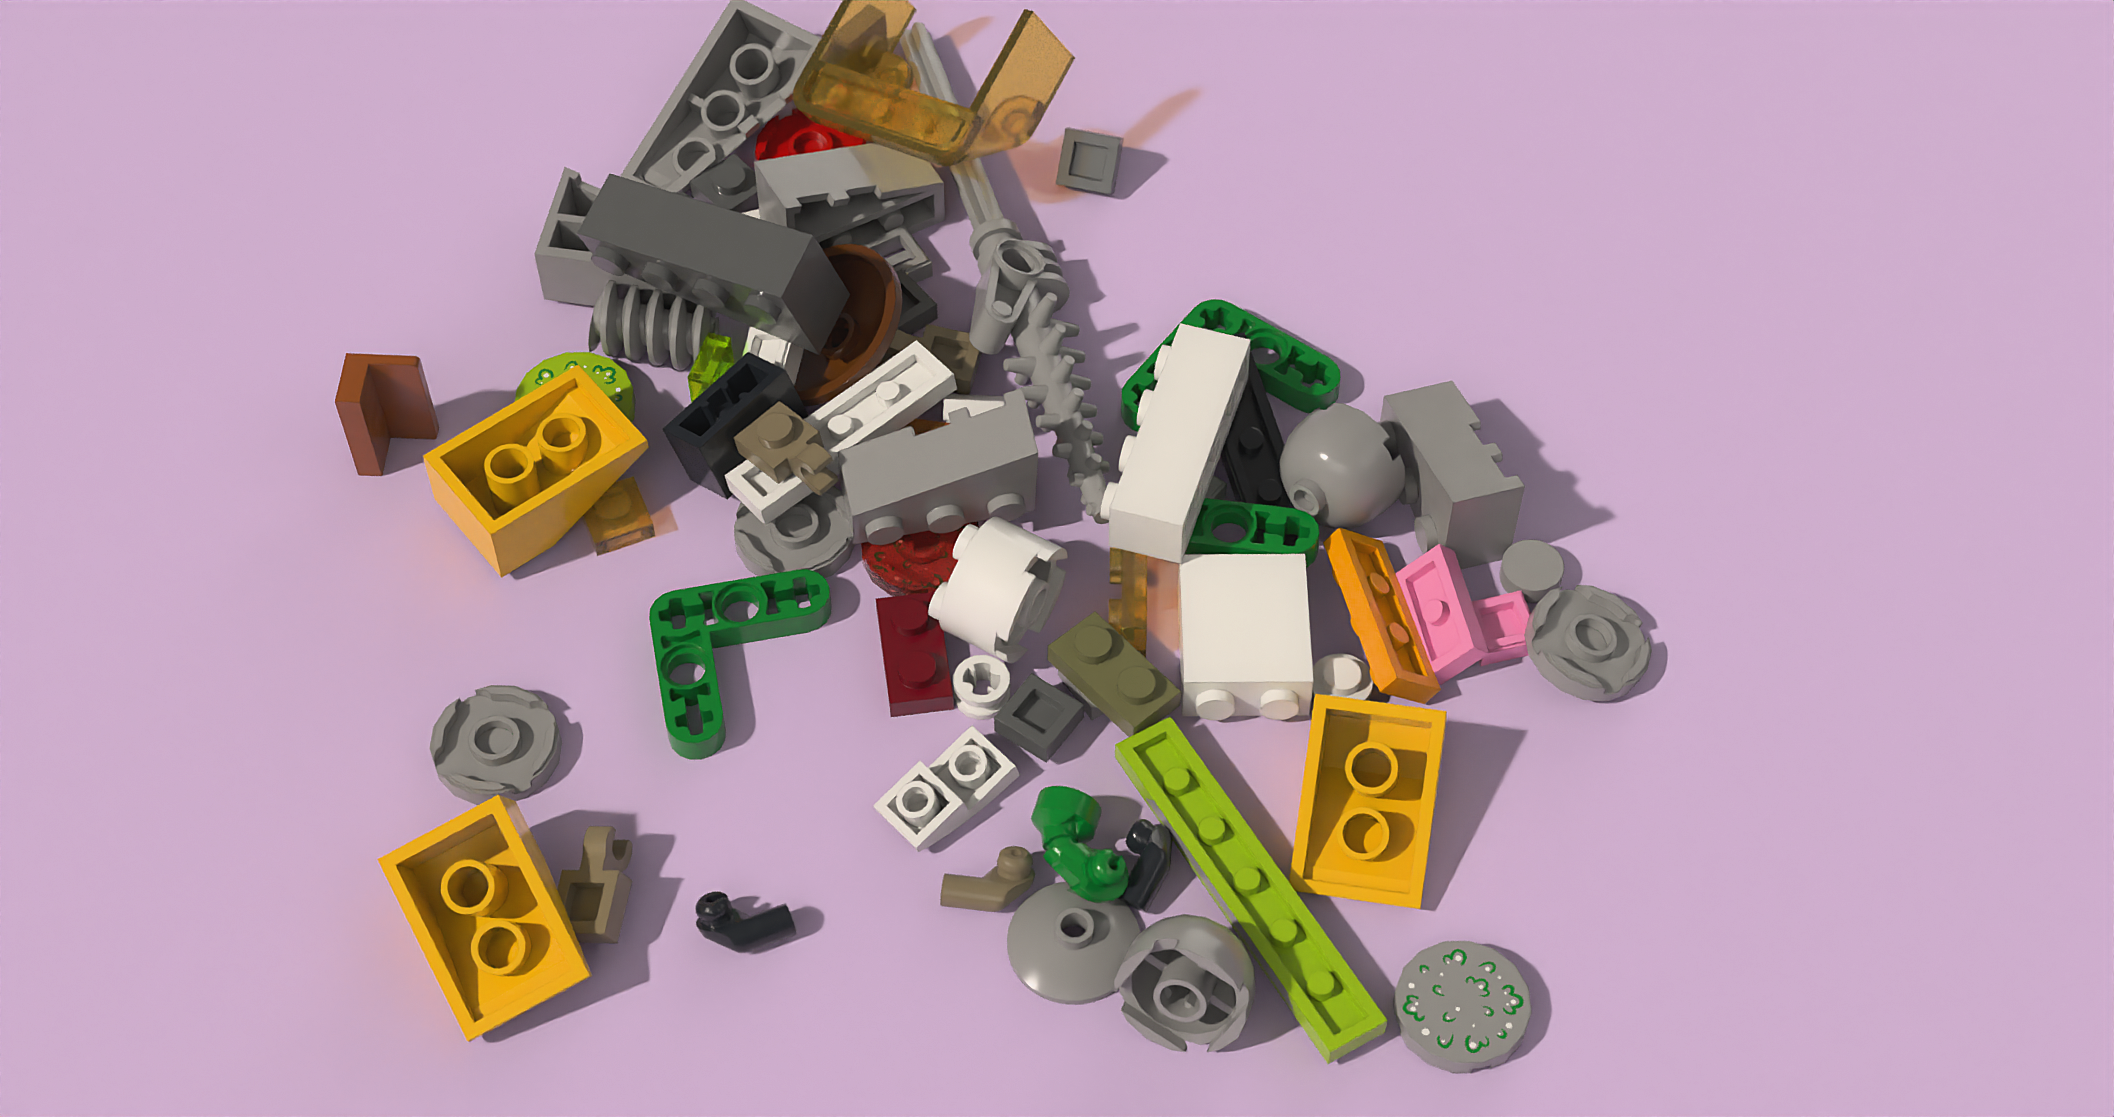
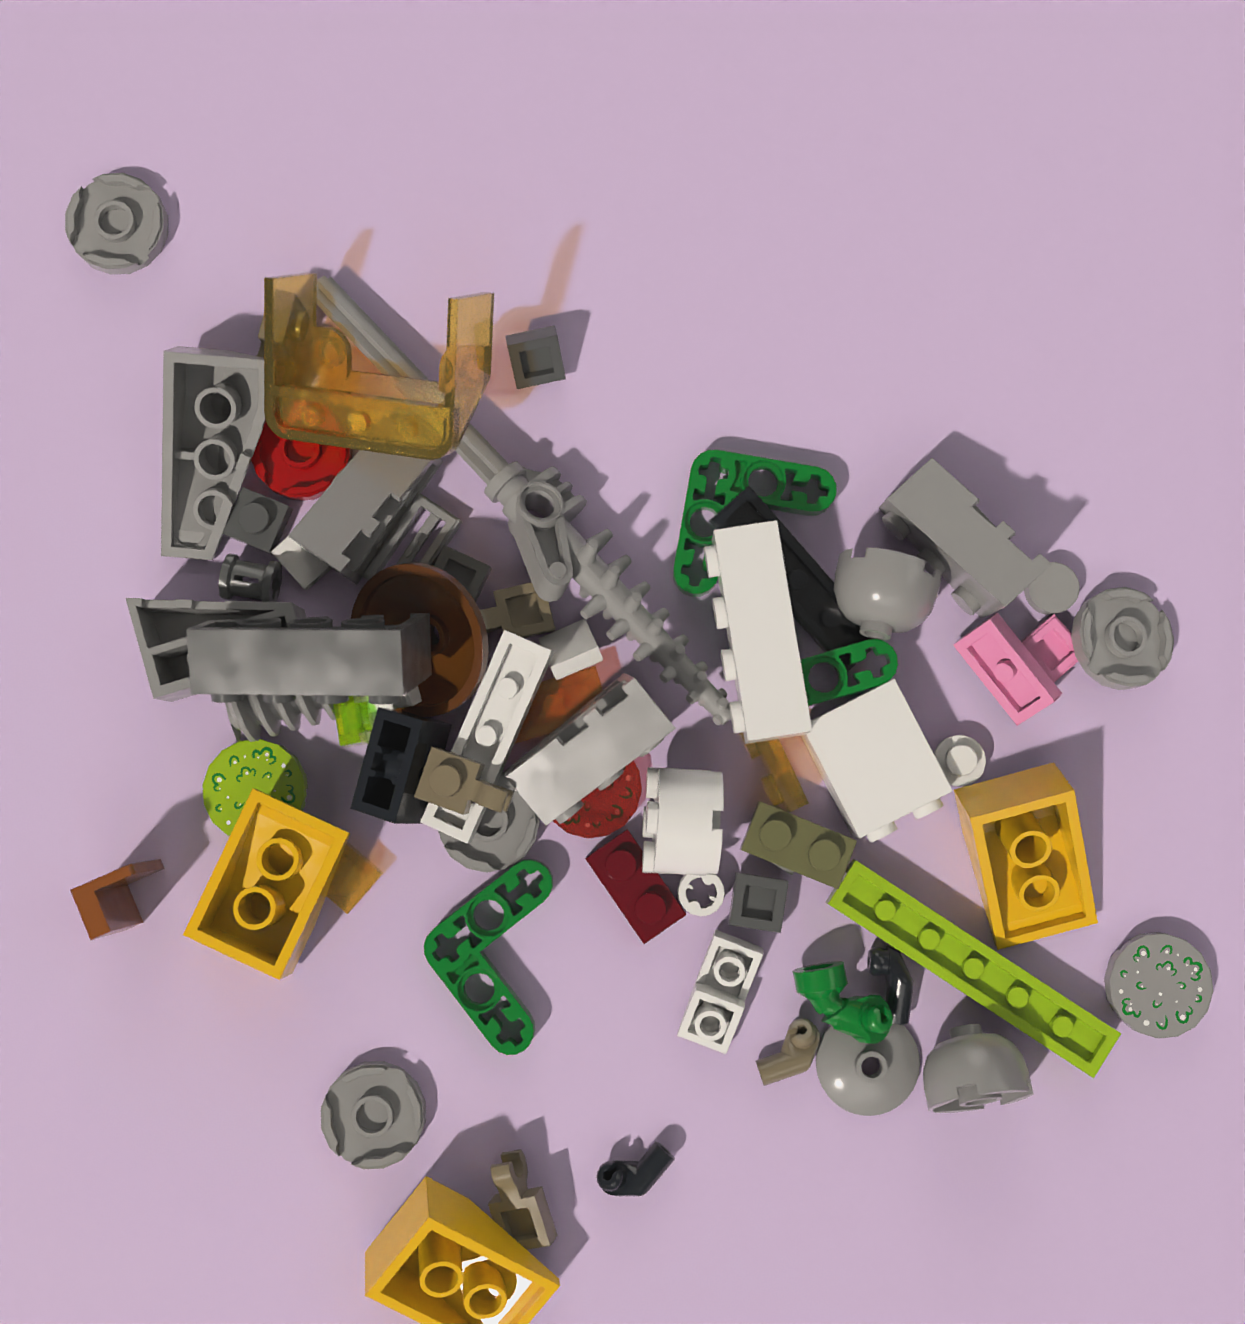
camera: 25 degrees left, 30 degrees up
light orange plate [1323,528,1441,704] -> none

